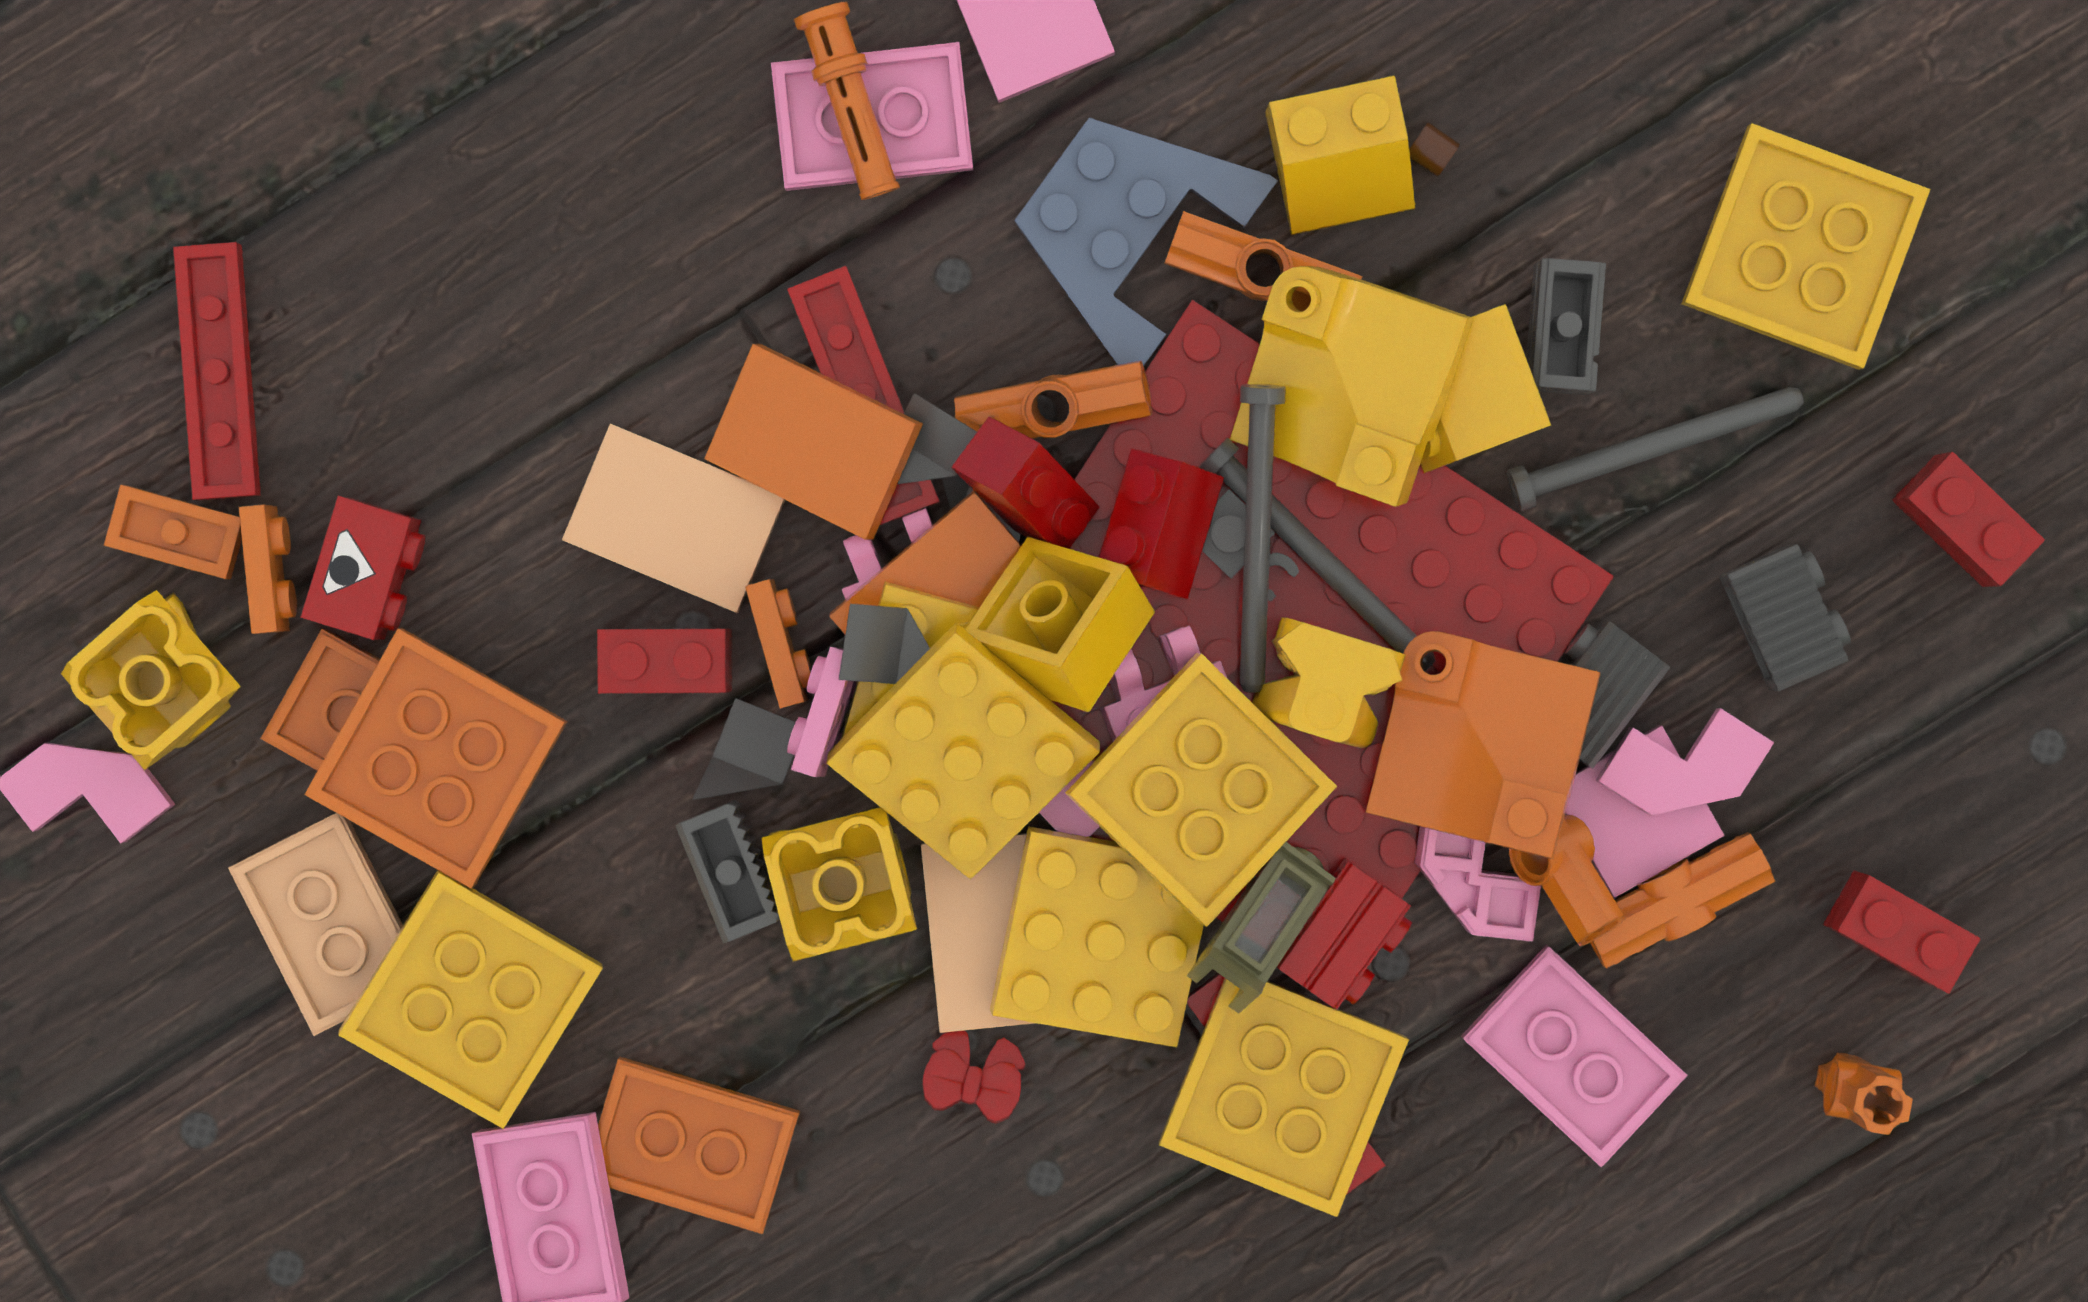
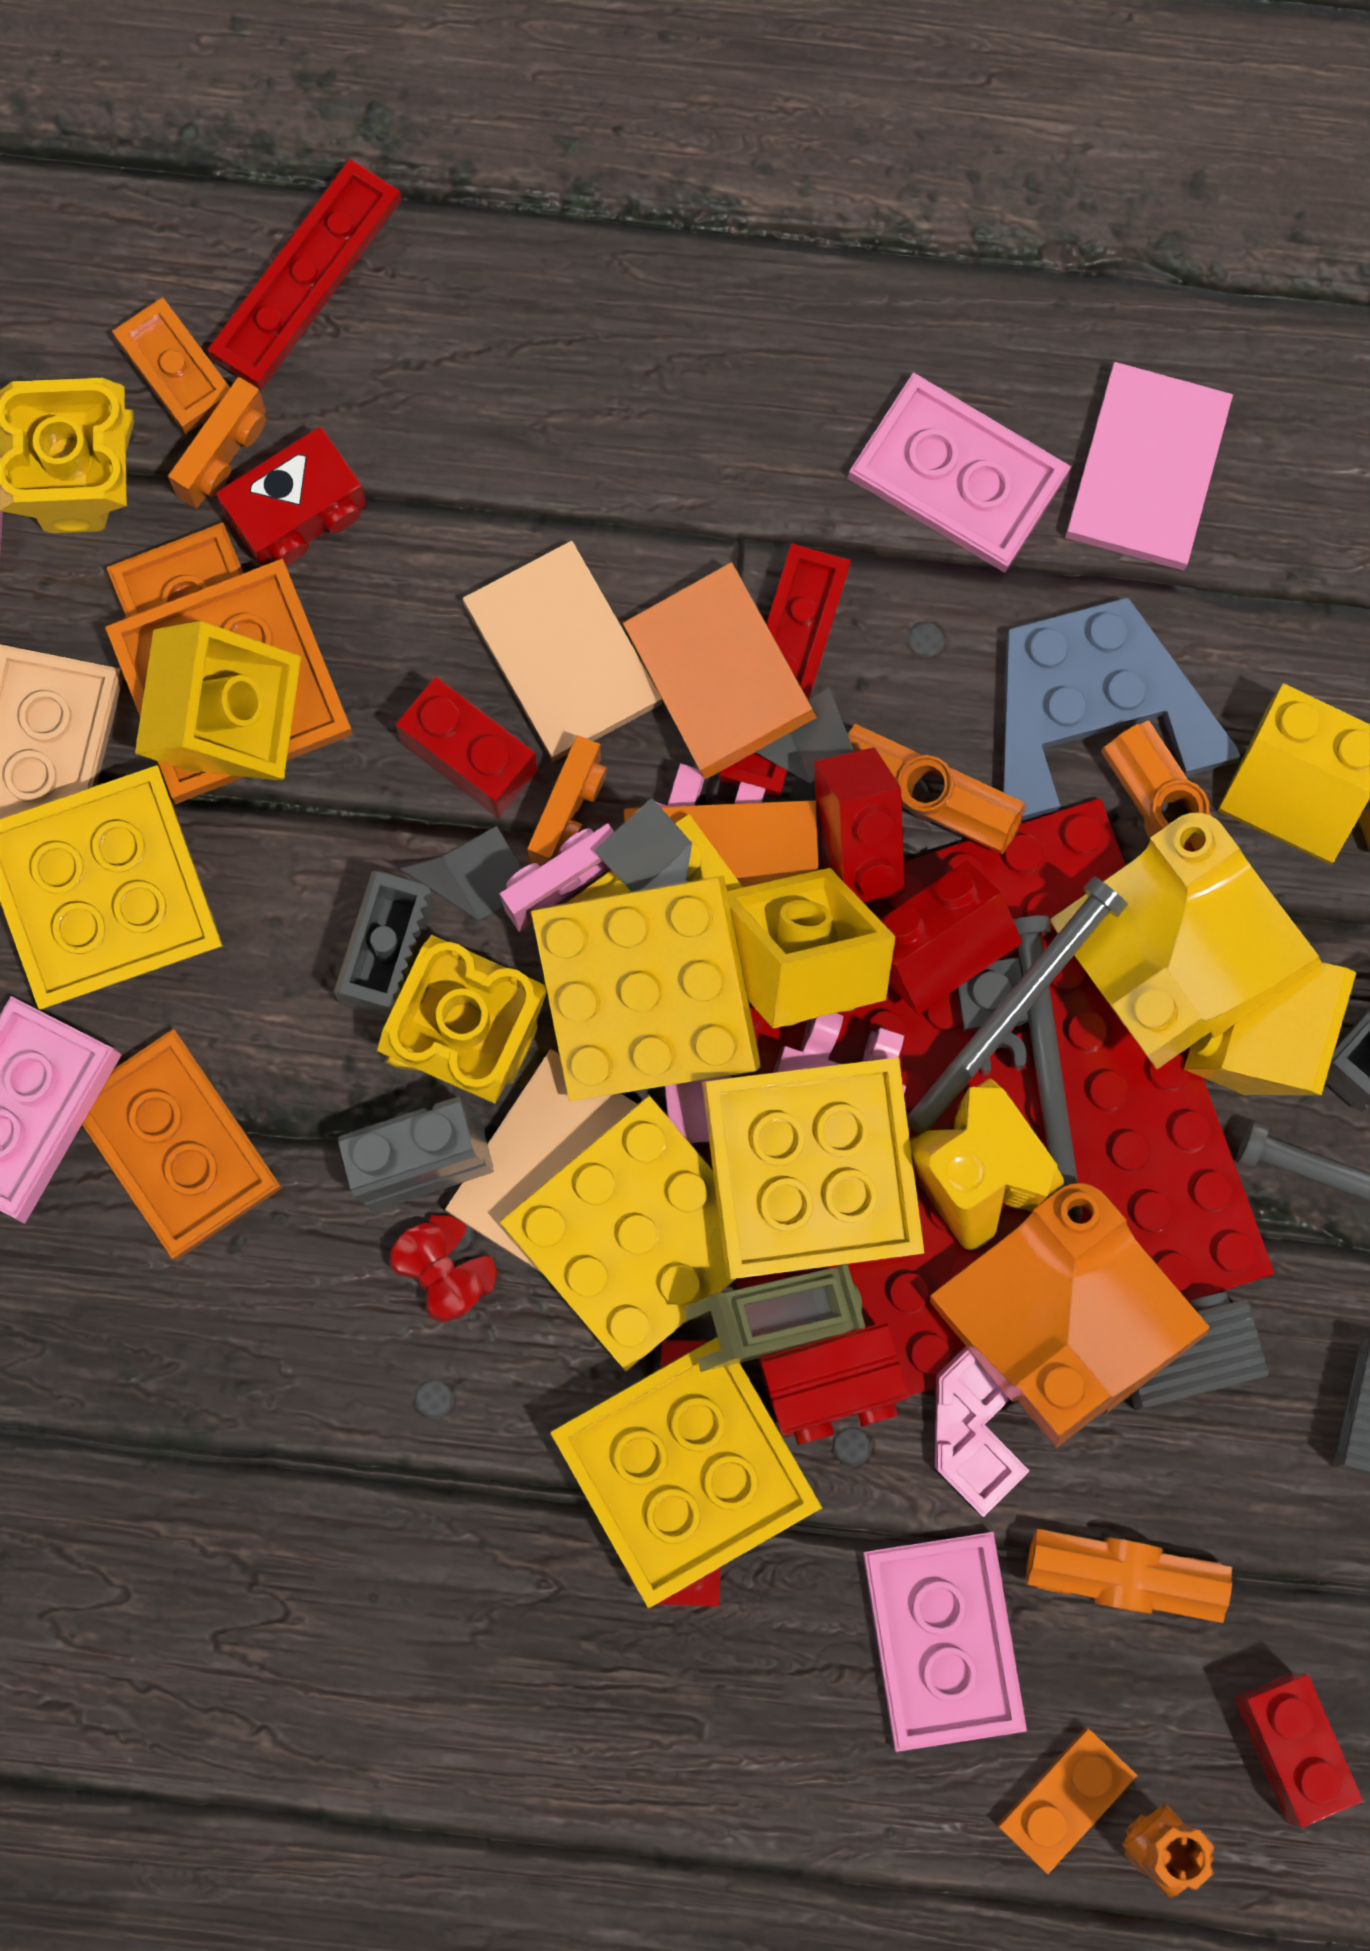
camera: 30 degrees right, 10 degrees down
orange pin [794,2,900,200] -> none
orange piece [1509,815,1626,946] -> none
bright pink tile [1565,725,1725,898] -> none
bright pink tile [1596,708,1774,815] -> none
none -> yellow slope [135,621,301,780]
none -> dark grey brick [338,1096,494,1212]
none -> orange plate [996,1727,1138,1874]

